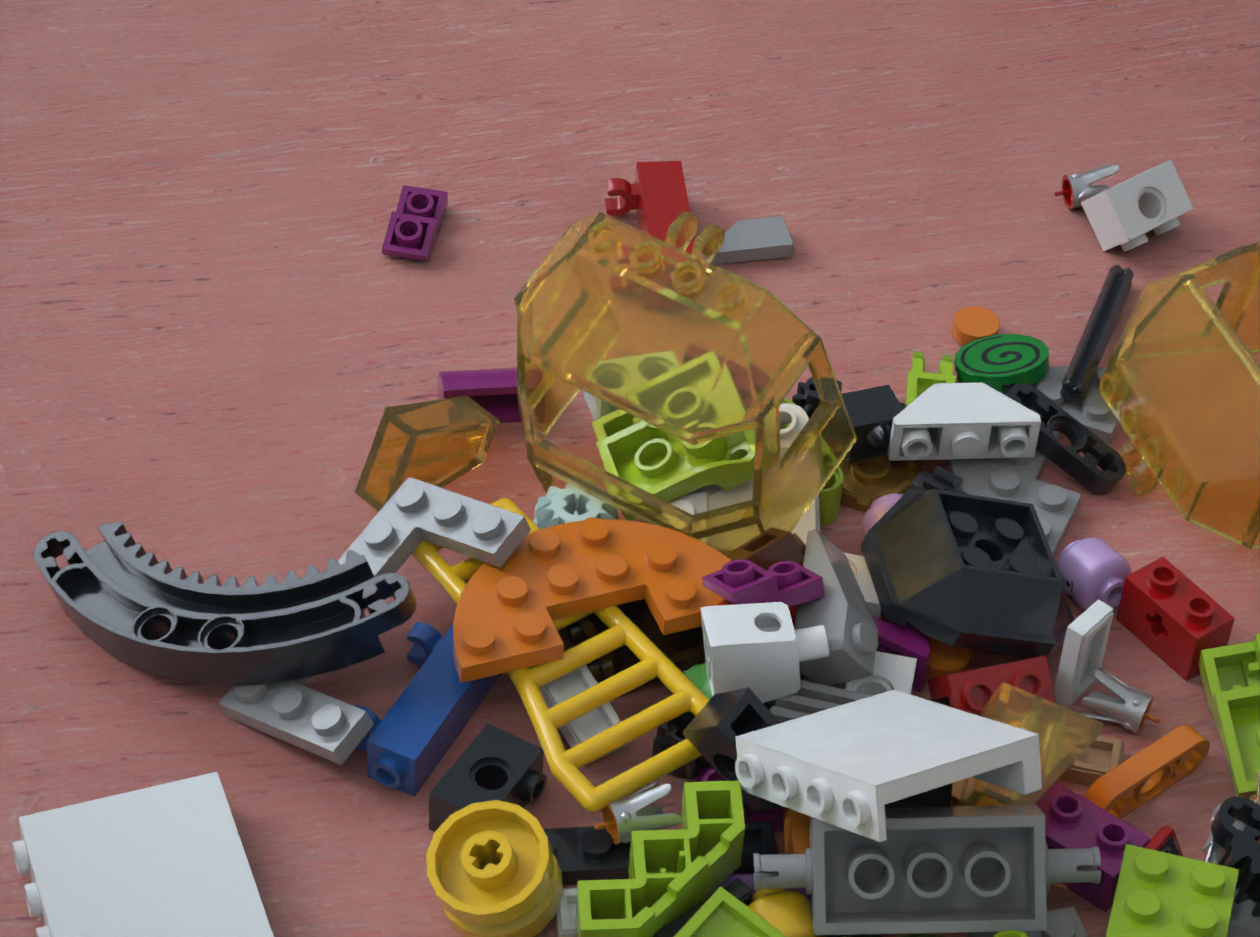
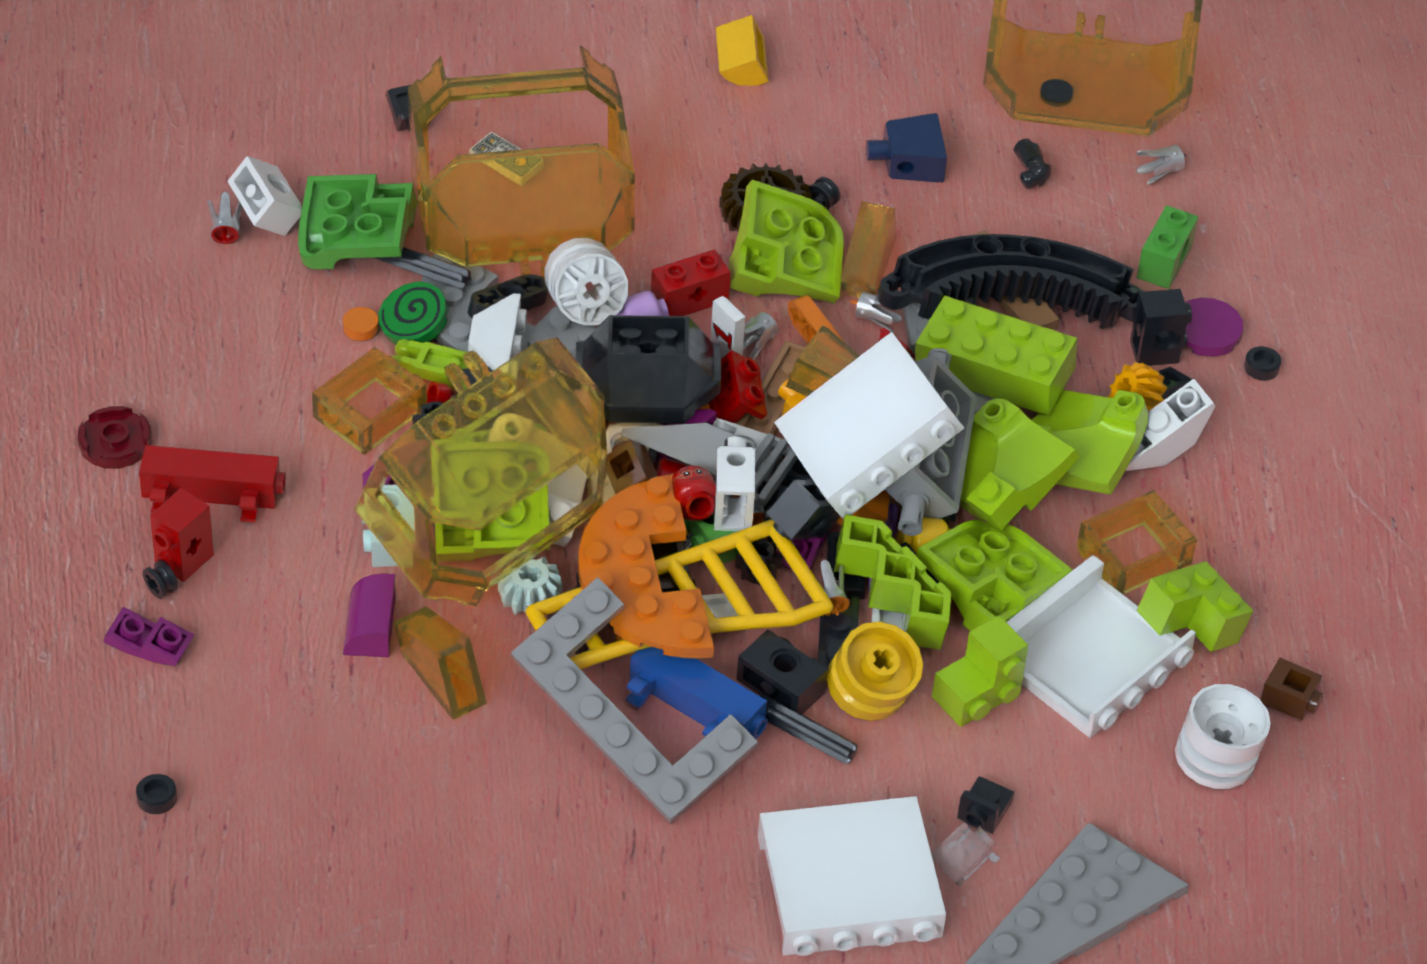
camera: 80 degrees left, 5 degrees up
black gear [33,521,417,686] -> none
magenta slope [702,559,825,606] -> none
light grey tile [709,216,794,265] -> none
none -> dark red tile [77,406,152,469]
none -> black tile [136,774,177,814]
none -> black bush [142,560,178,599]
none -> red brick [150,488,214,582]
none -> bright green slope [298,174,417,269]
none -> clear yellow window [312,347,427,455]
none -> white wheel [545,238,628,326]
none -> black axle [760,694,858,764]

